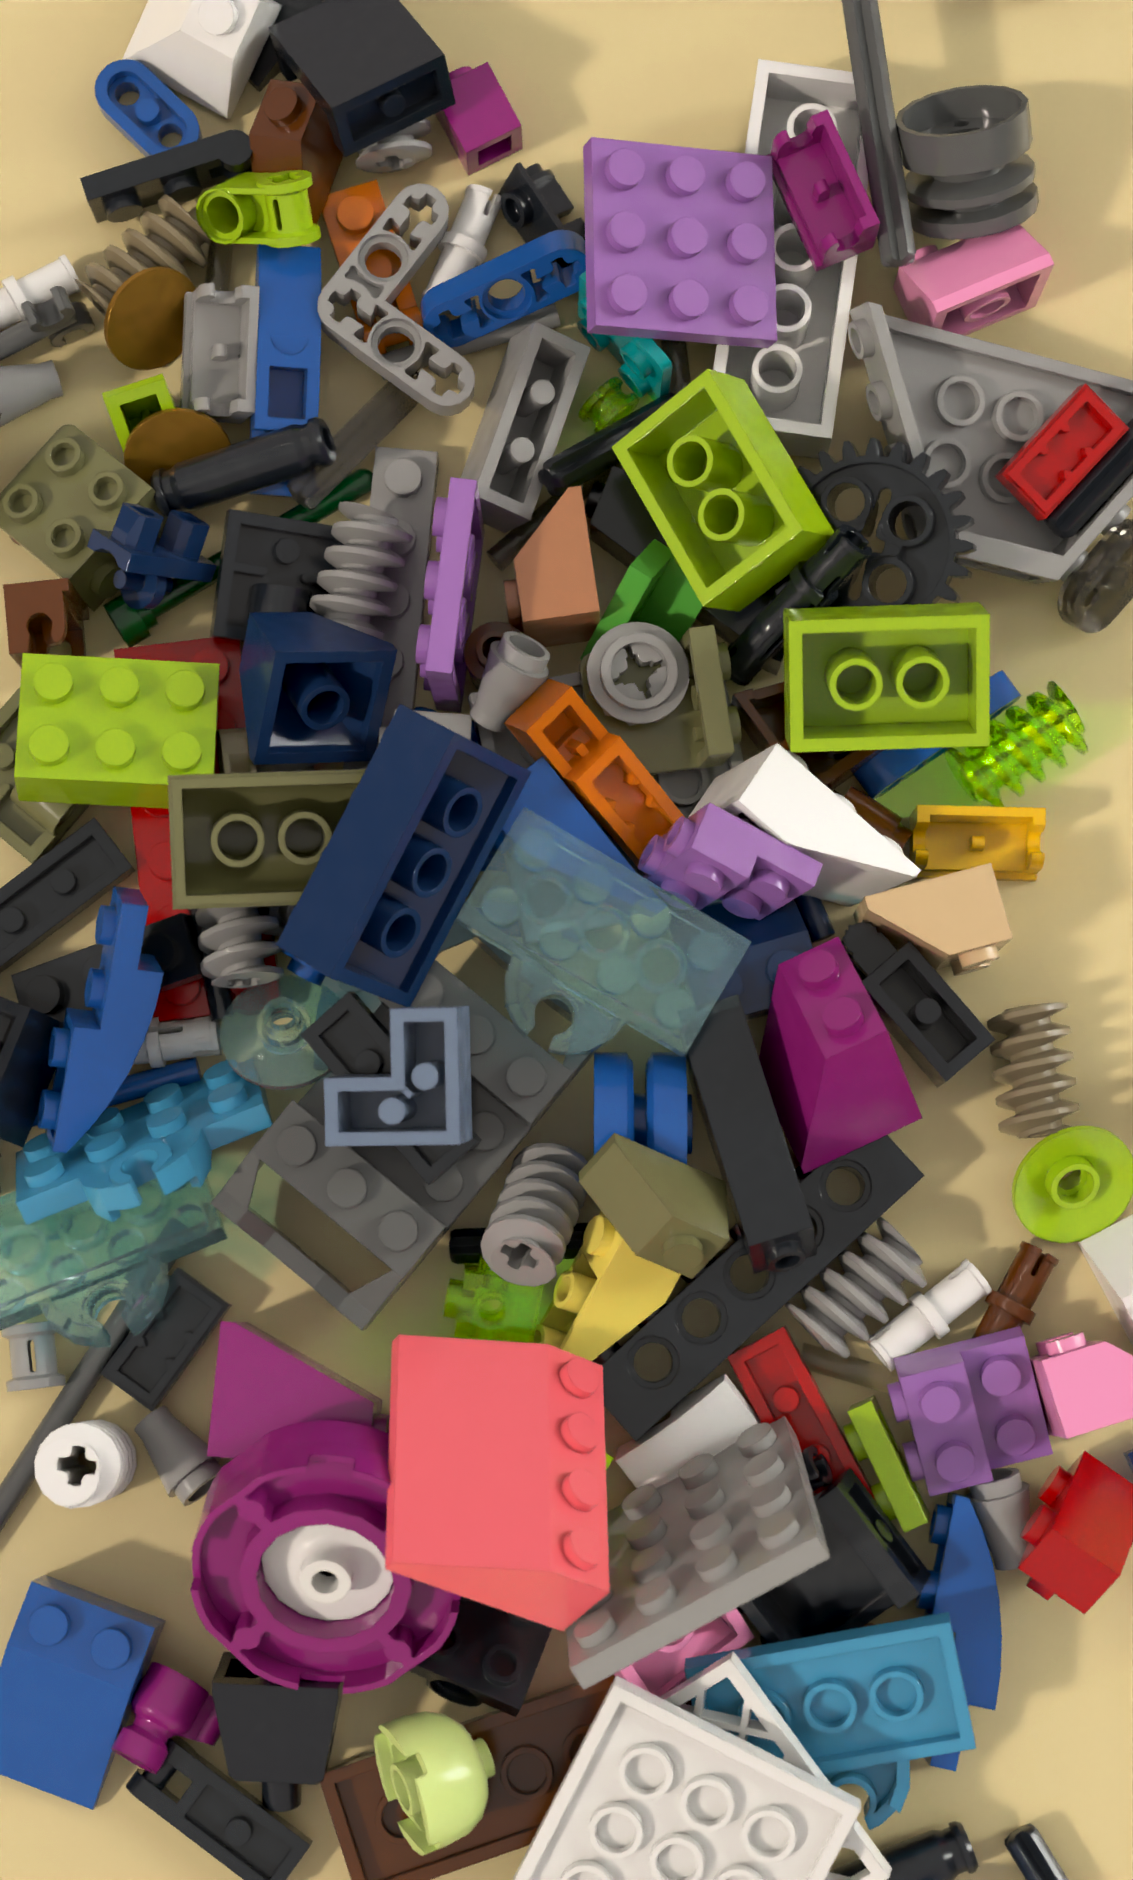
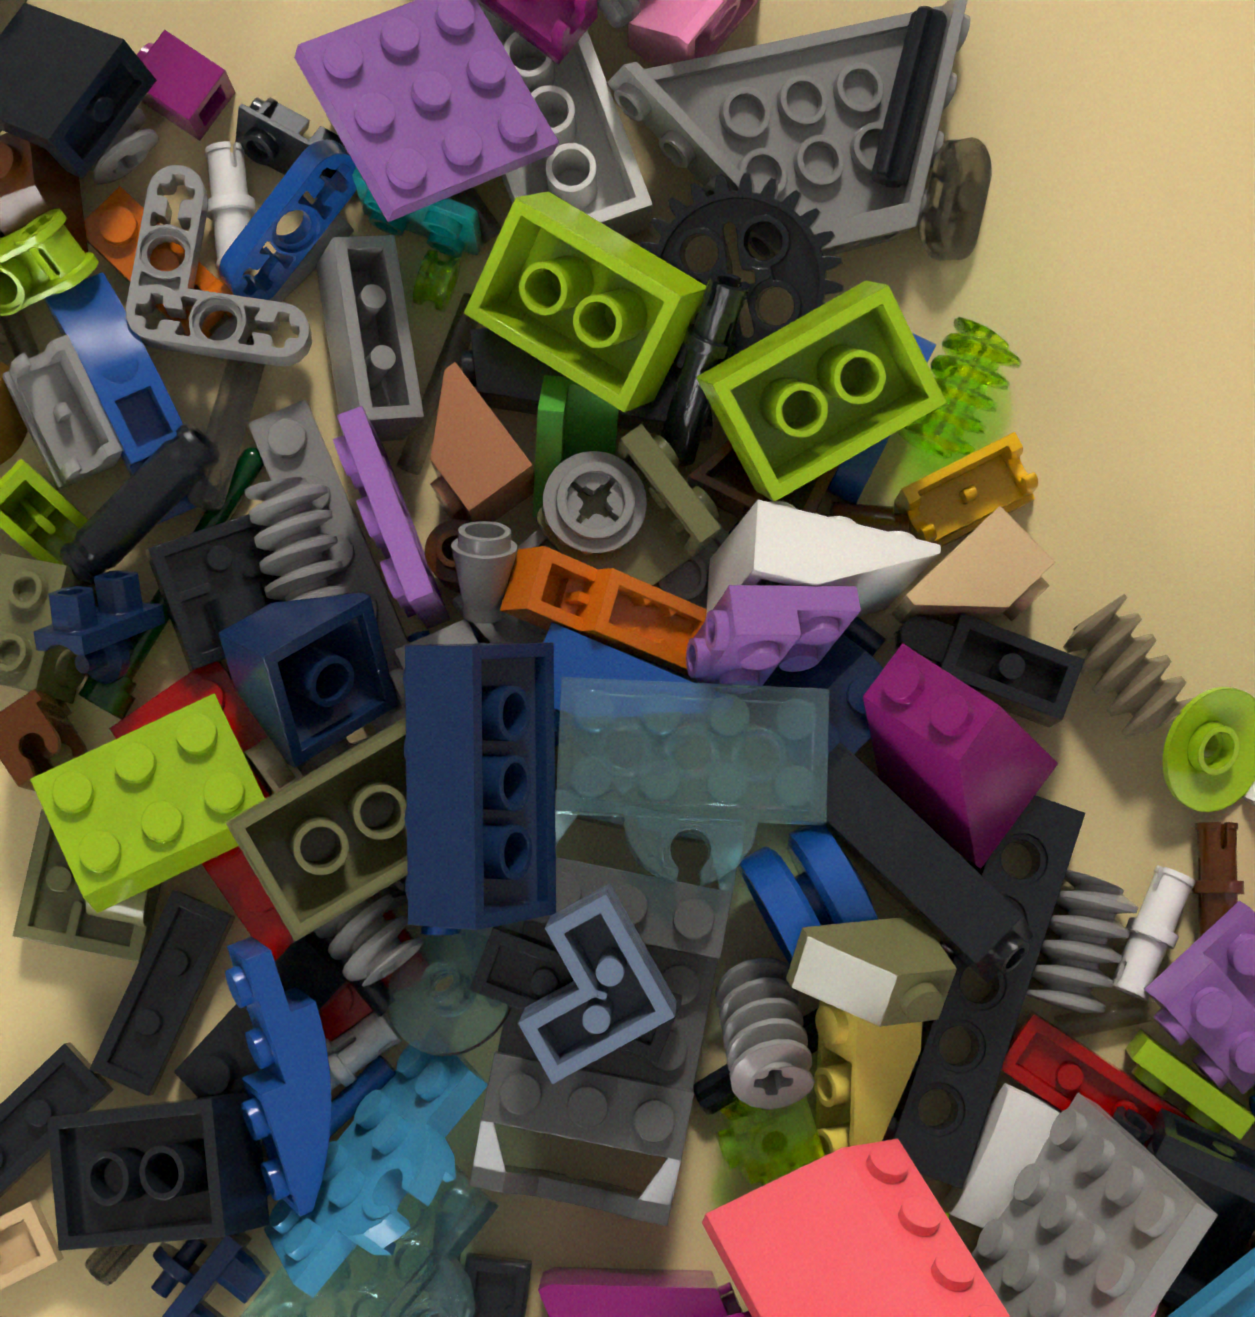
camera: 30 degrees left, 0 degrees up
pearl gold piece [124,408,231,486] -> none
black axle [538,393,676,496] -> none
red plate [994,383,1129,521] -> none

